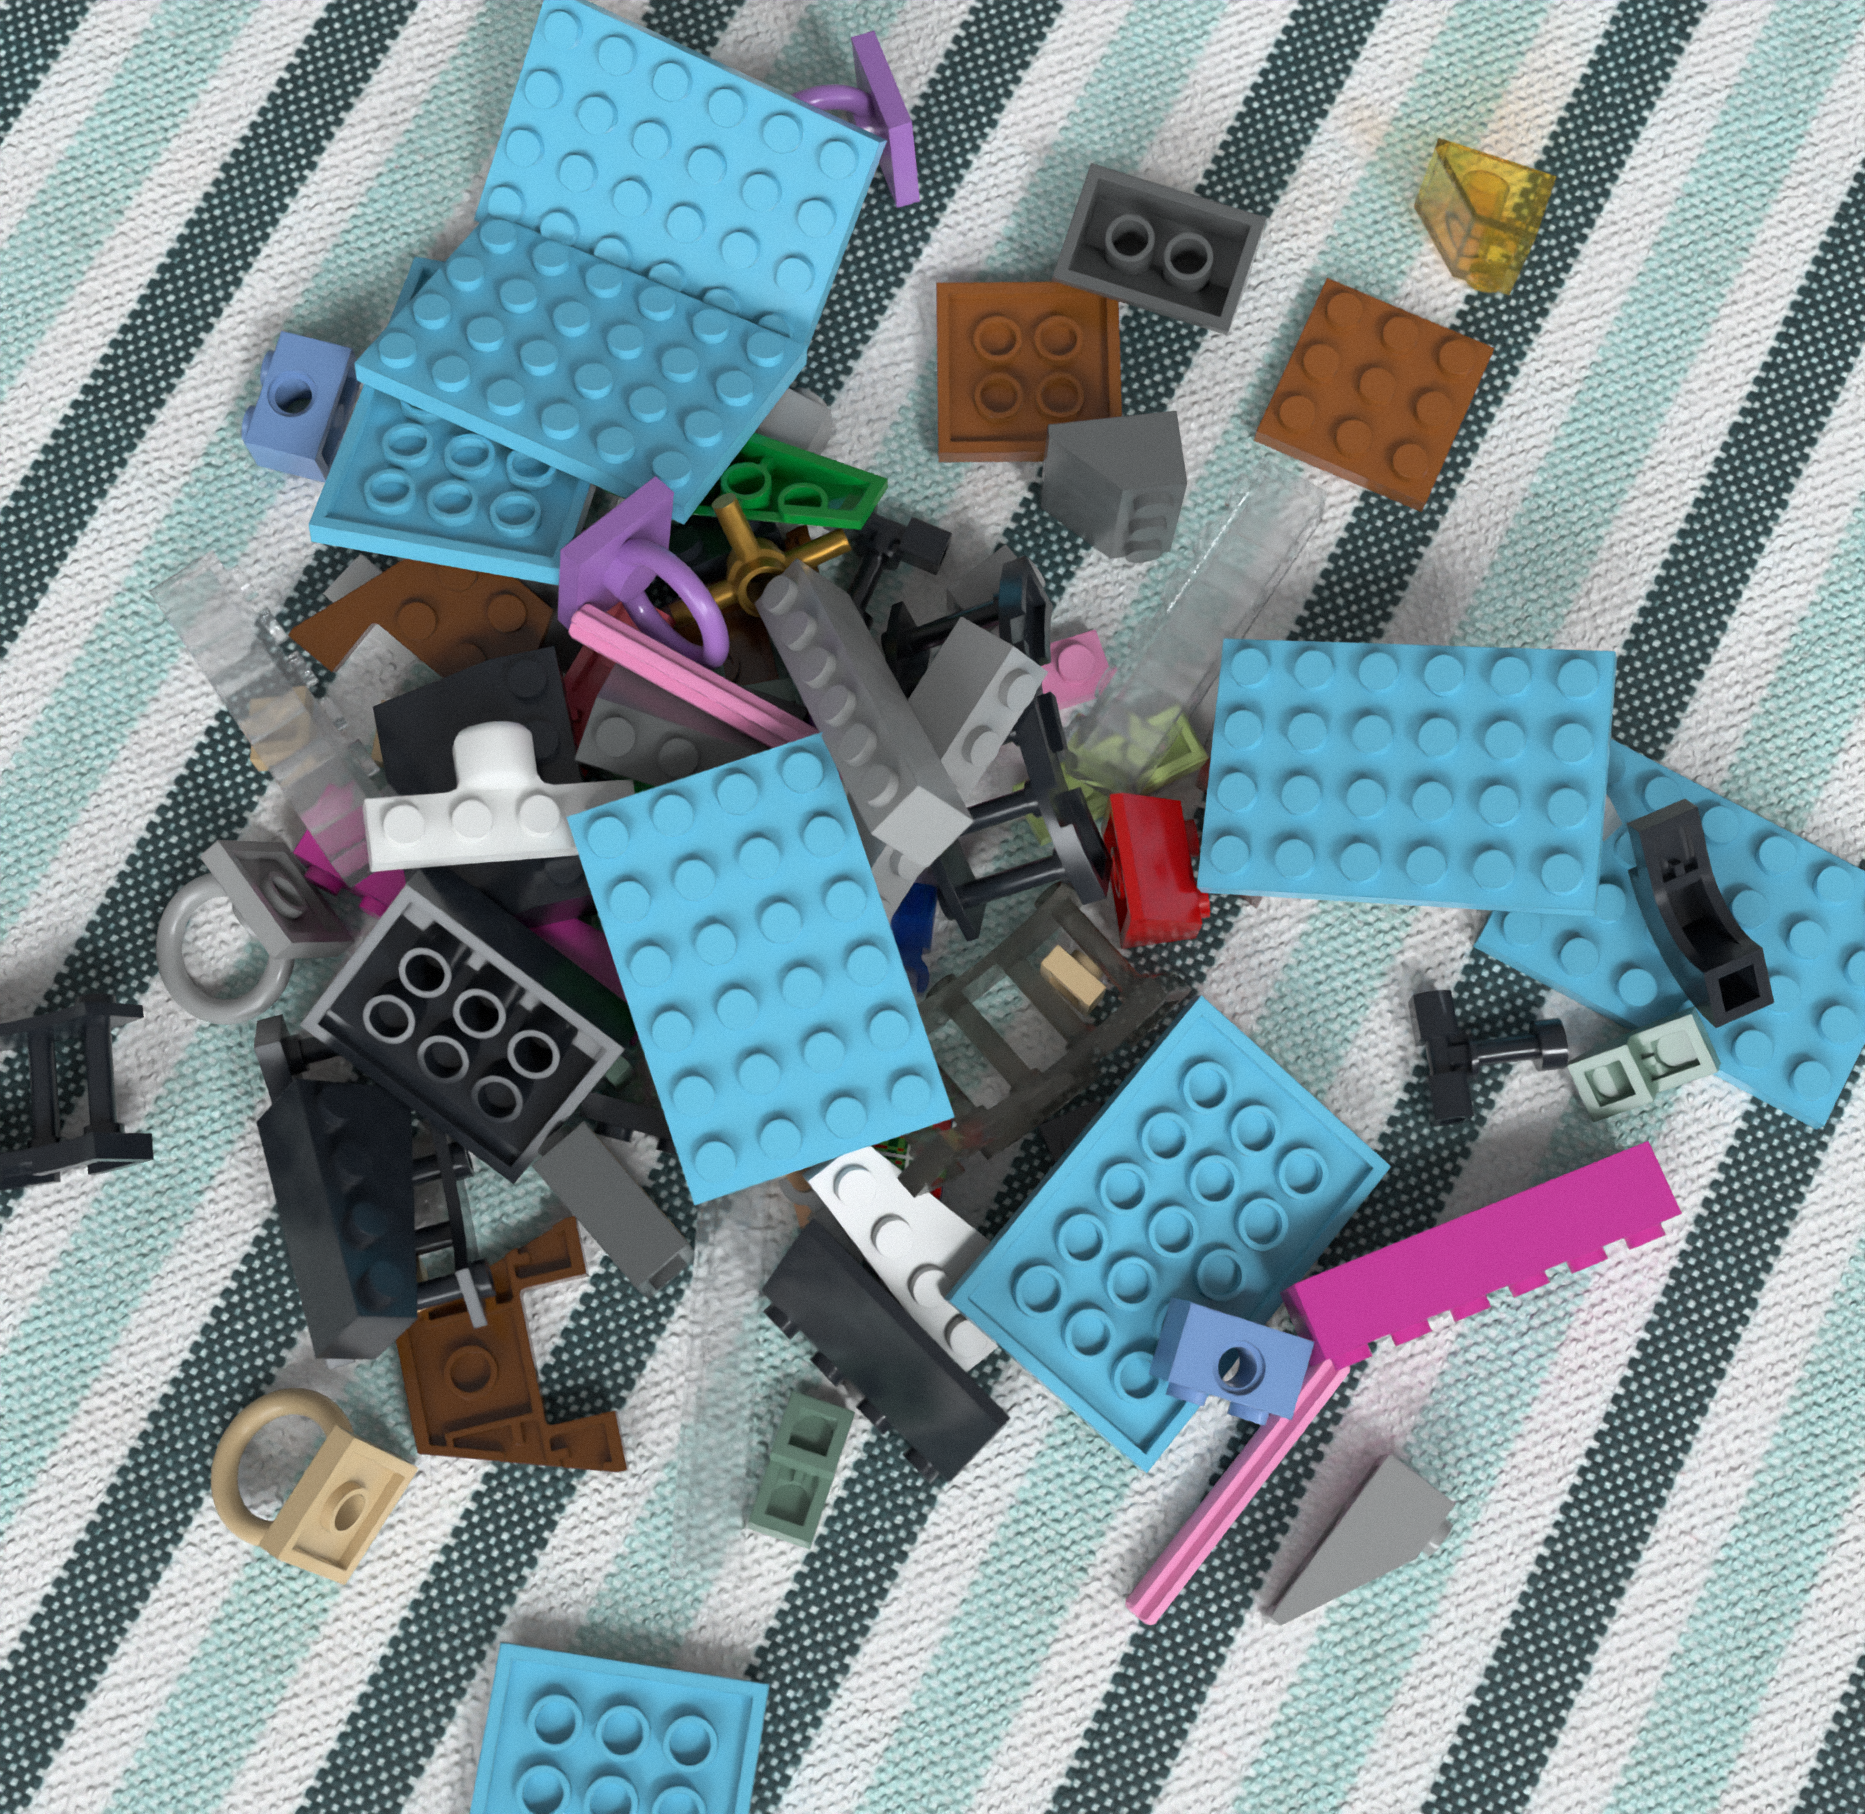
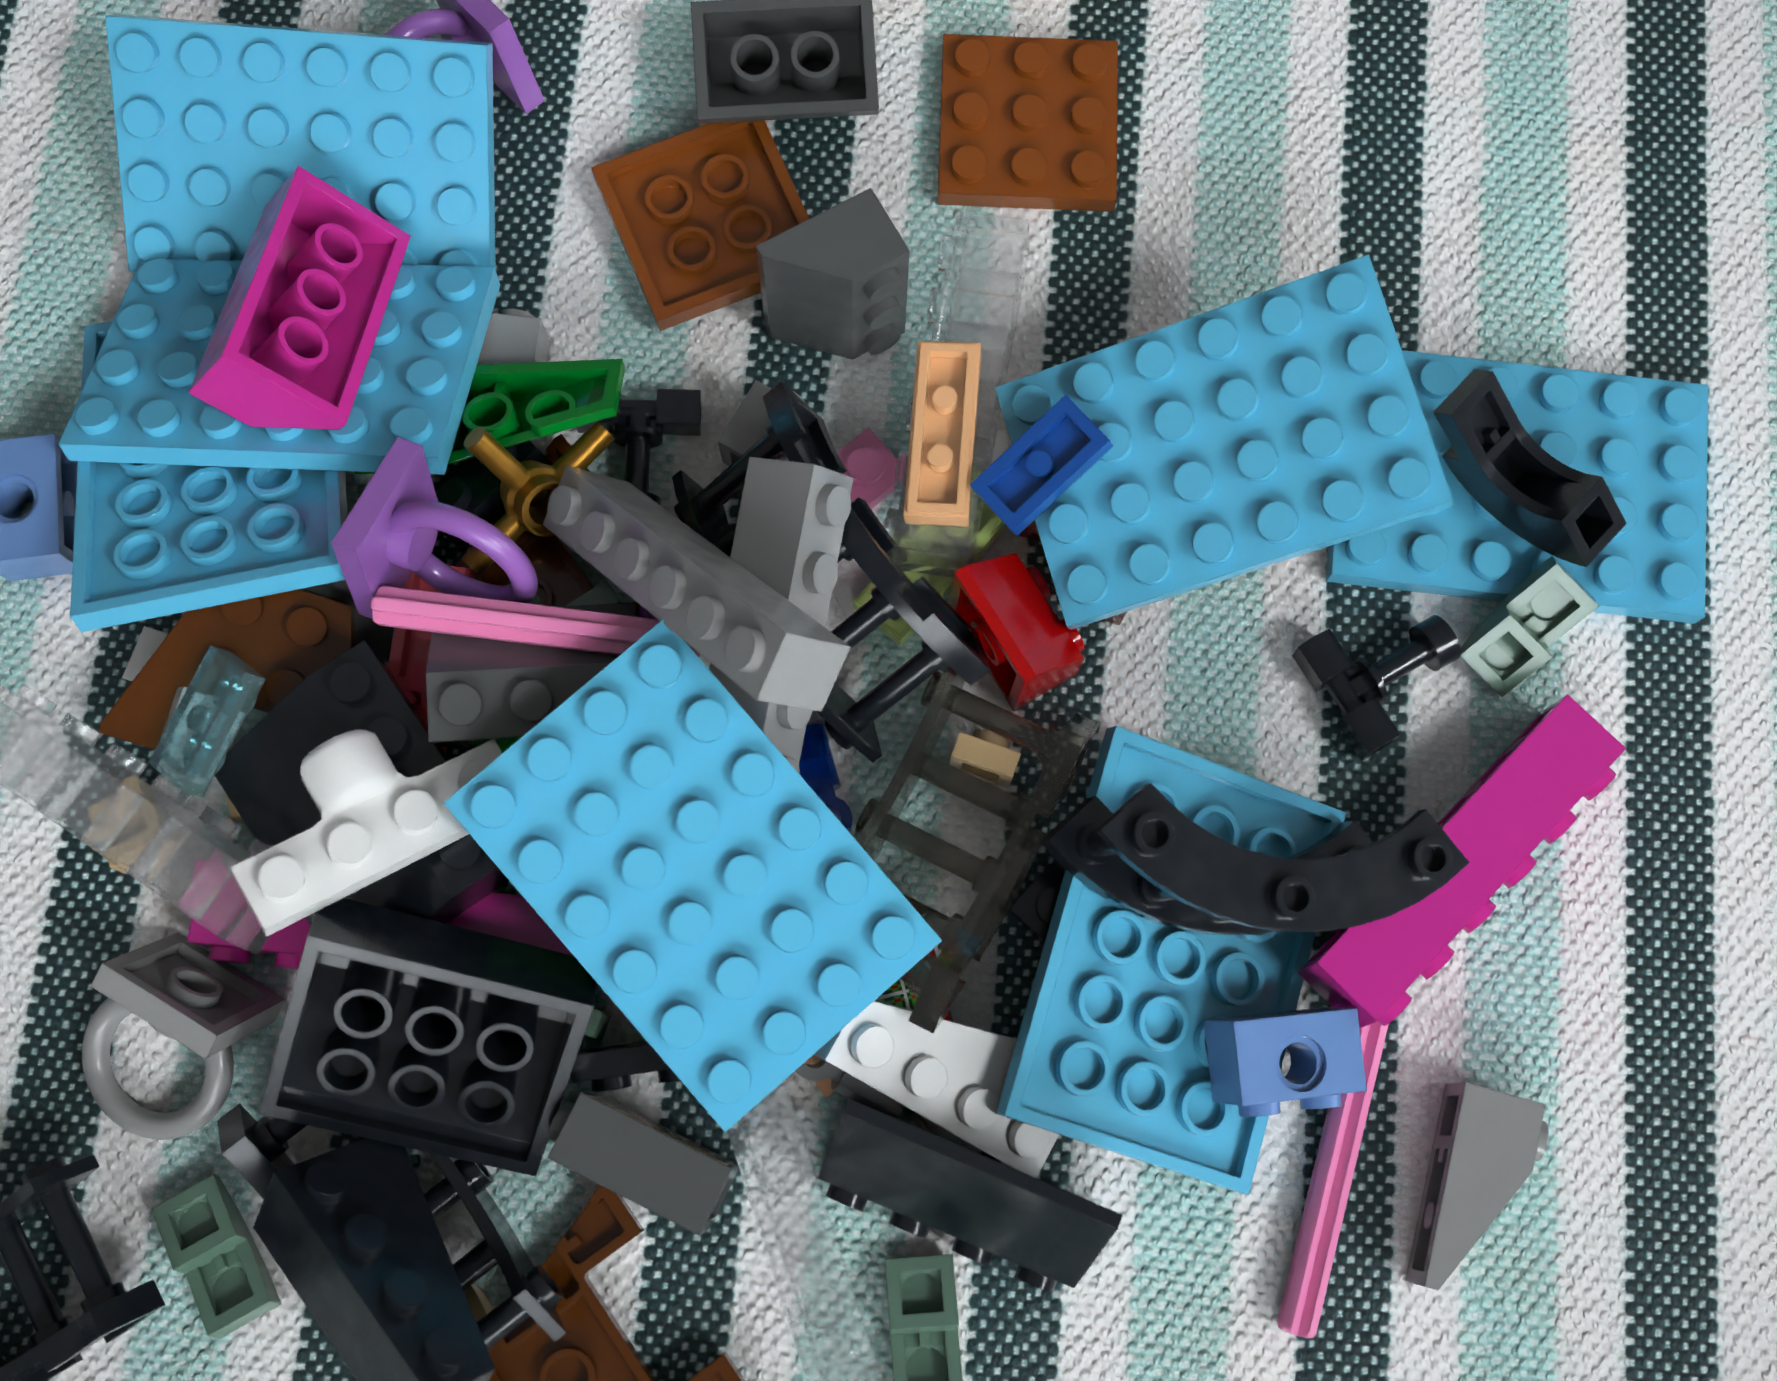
camera: 25 degrees left, 0 degrees up
none -> clear light blue plate [149,645,266,797]
none -> sand green slope [151,1174,282,1339]
none -> dark pink slope [188,166,411,430]
none -> light nougat tile [903,341,982,527]
none -> blue plate [970,394,1113,536]
none -> black fence [1040,783,1470,935]

